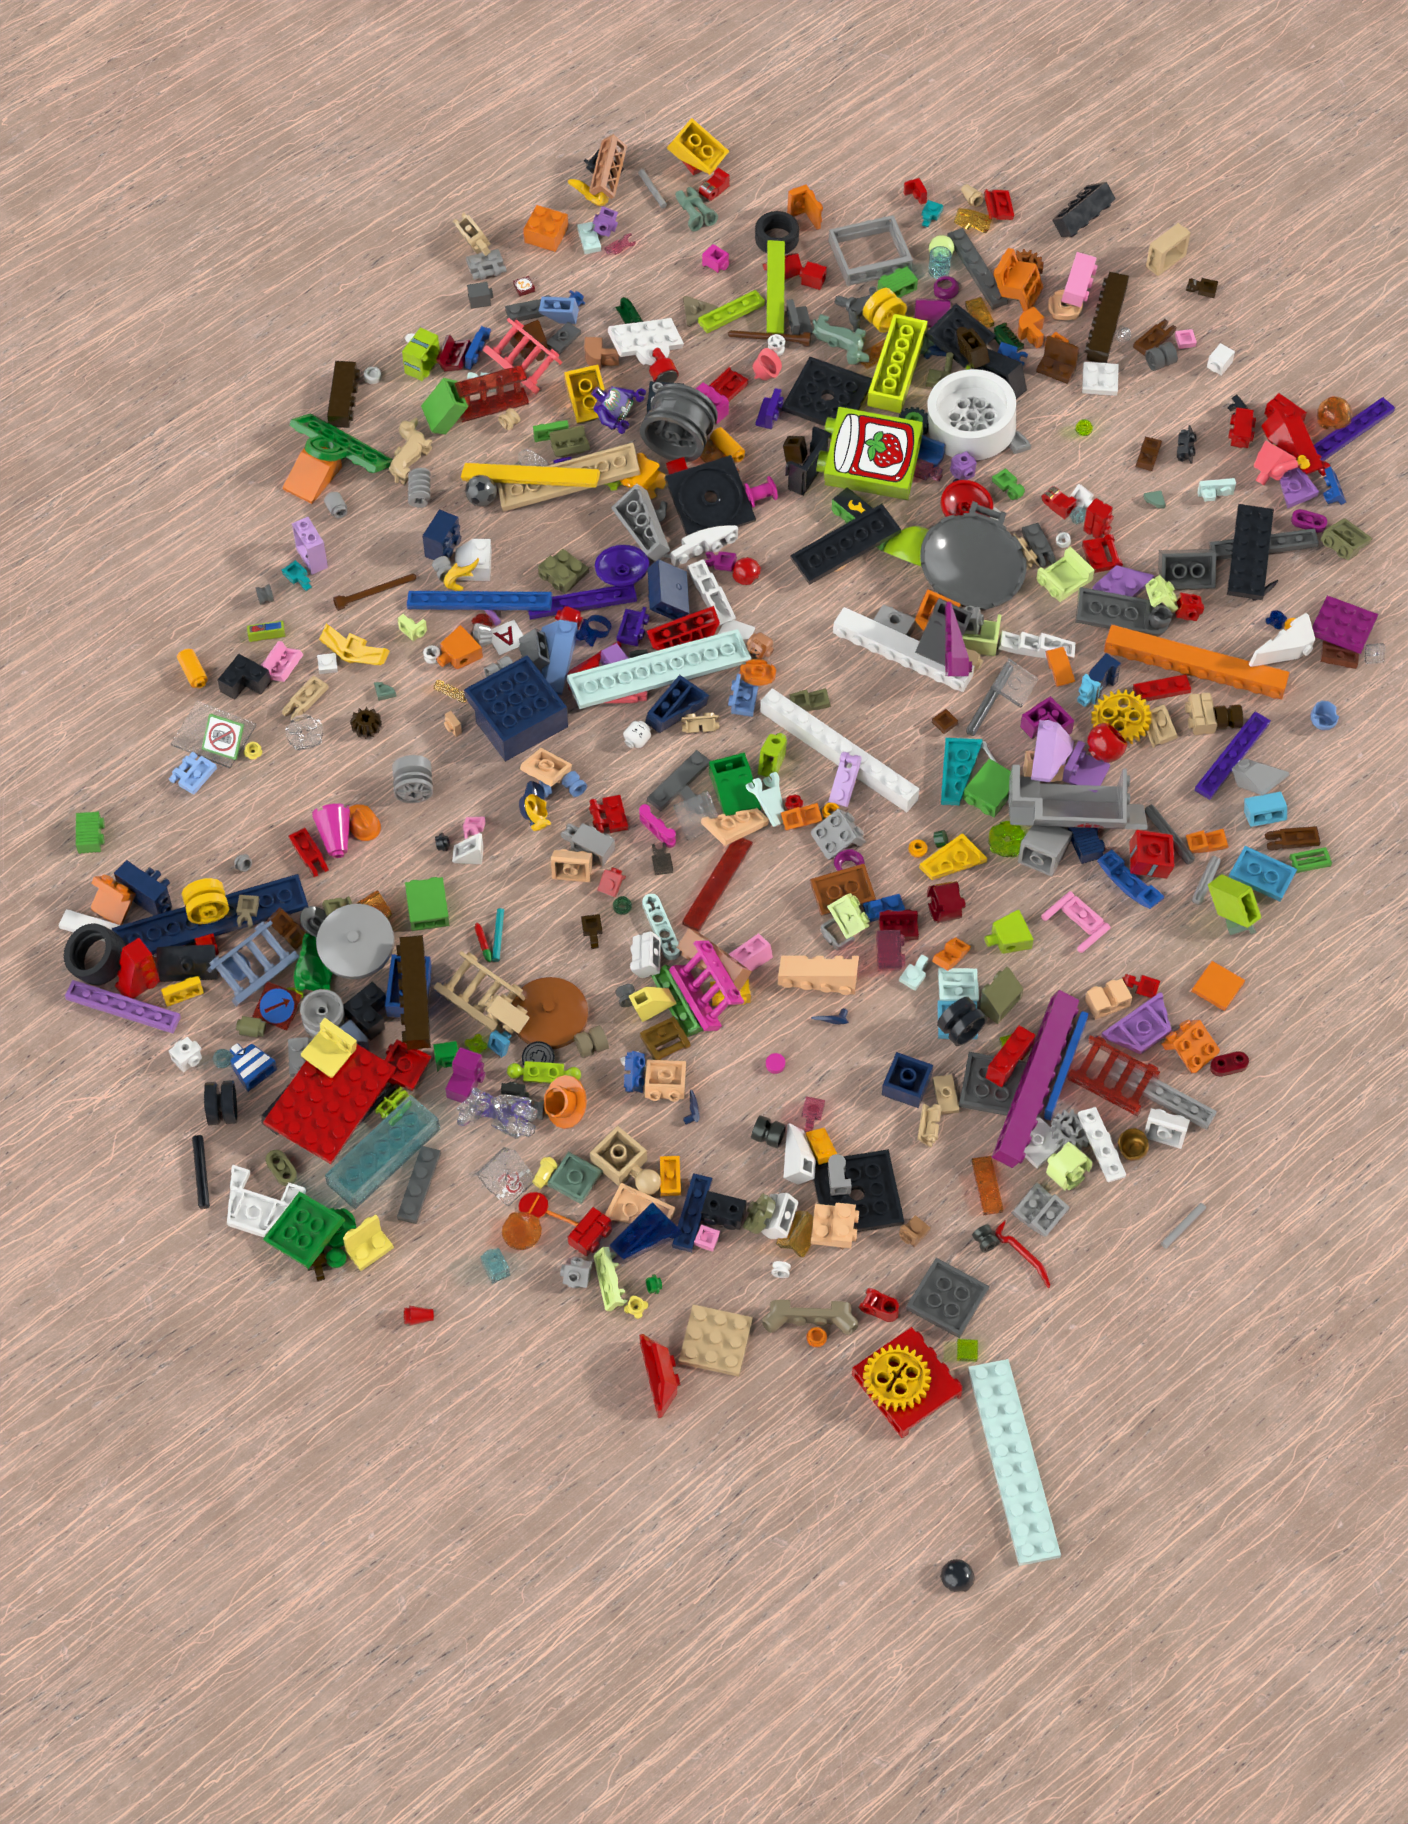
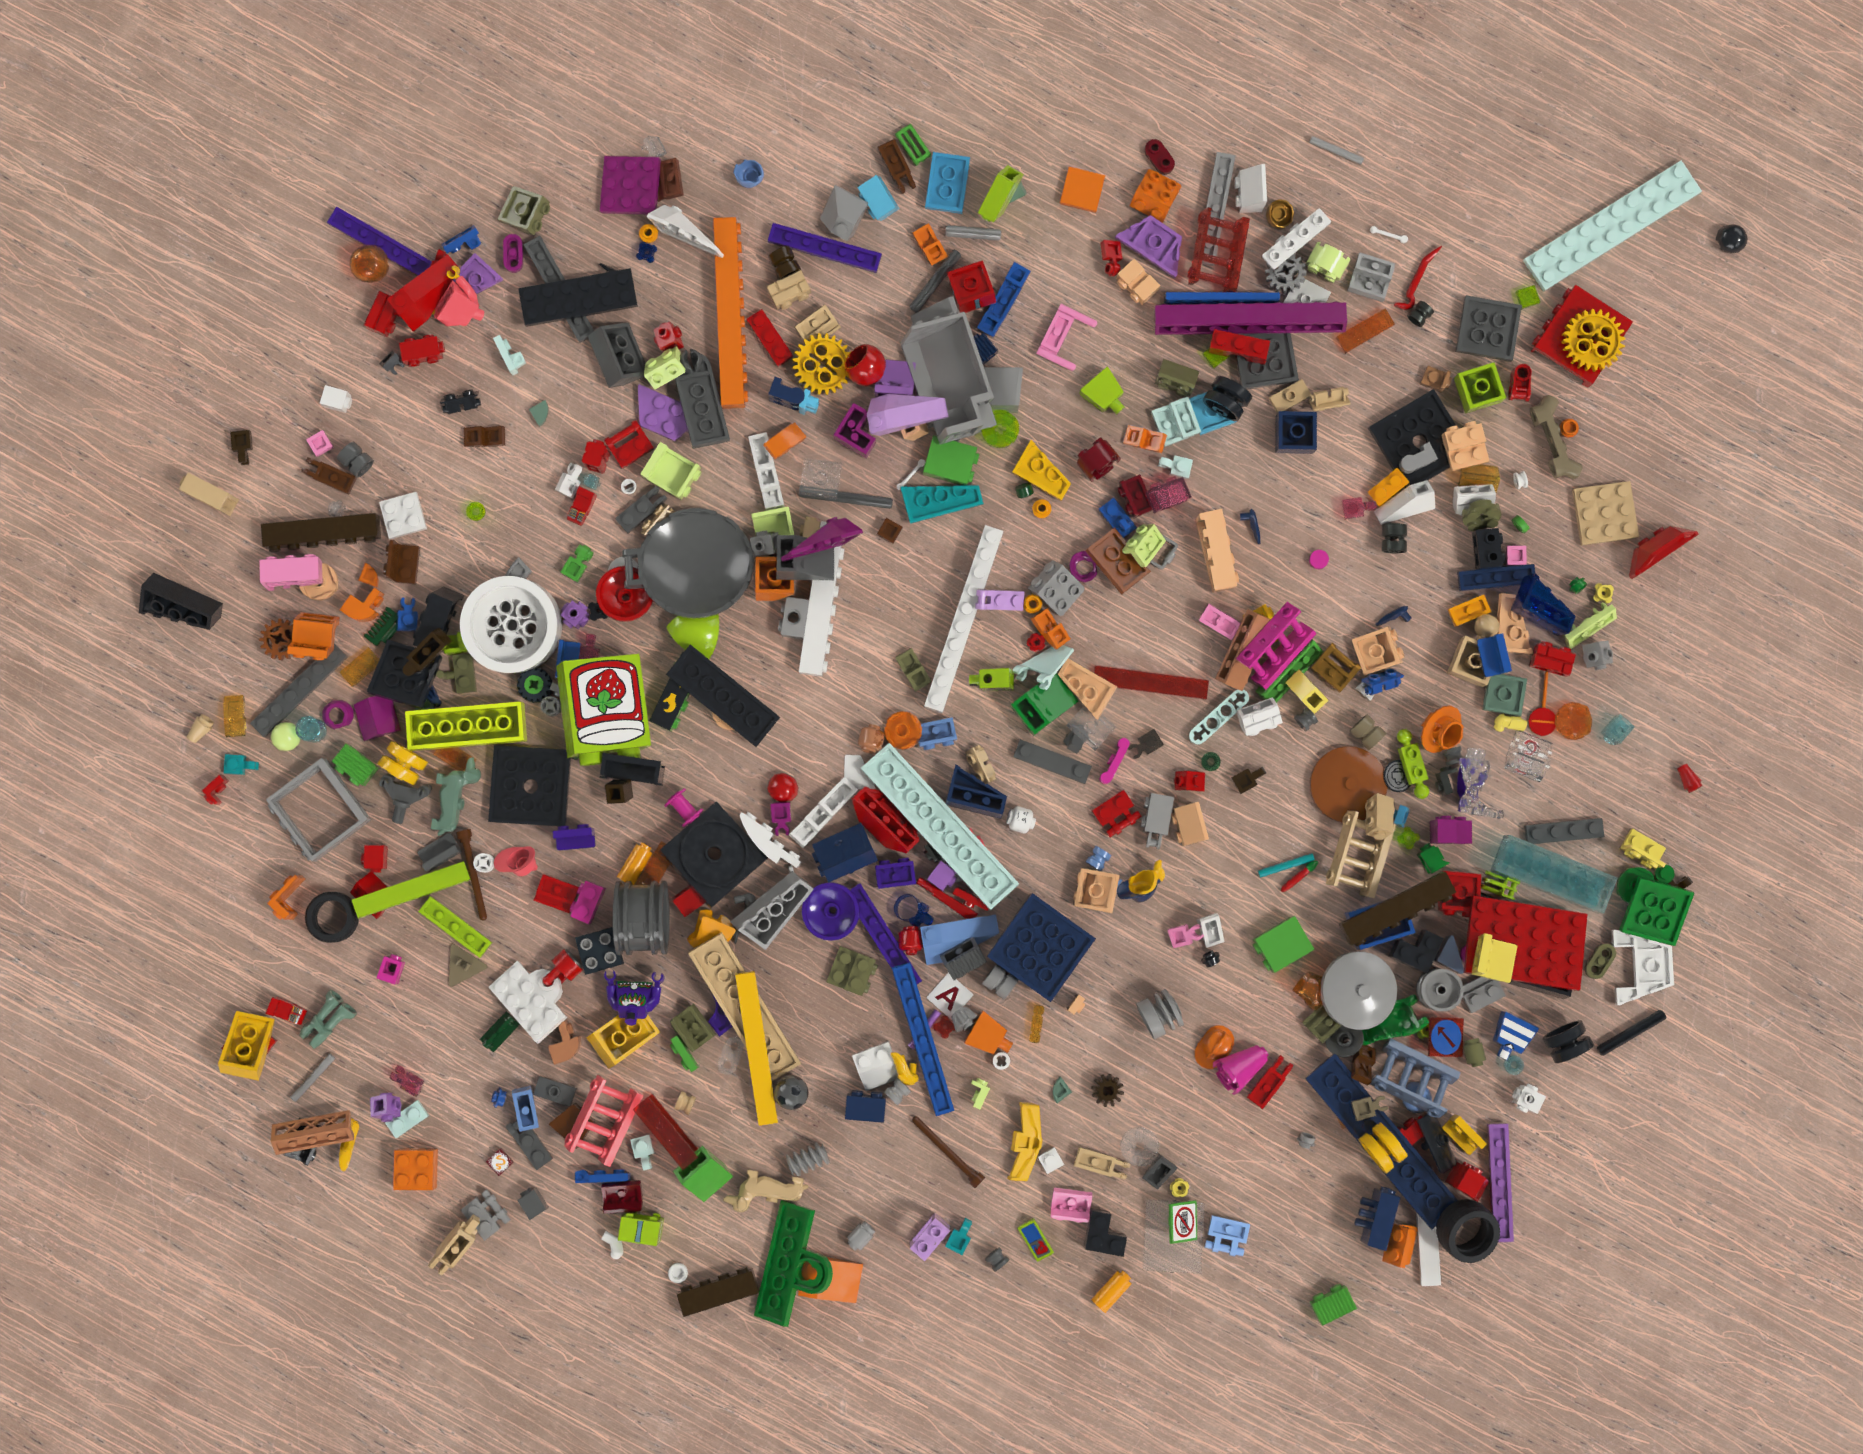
camera: 115 degrees left, 25 degrees up
red plate [984,189,1015,220] -> none
none -> dark grey slope [1142,1153,1178,1190]
none -> white hinge [1370,226,1408,244]
none -> lime brick [1453,362,1506,414]
none -> blue panel [1477,633,1512,677]
none -> bright green tile [1512,515,1530,534]

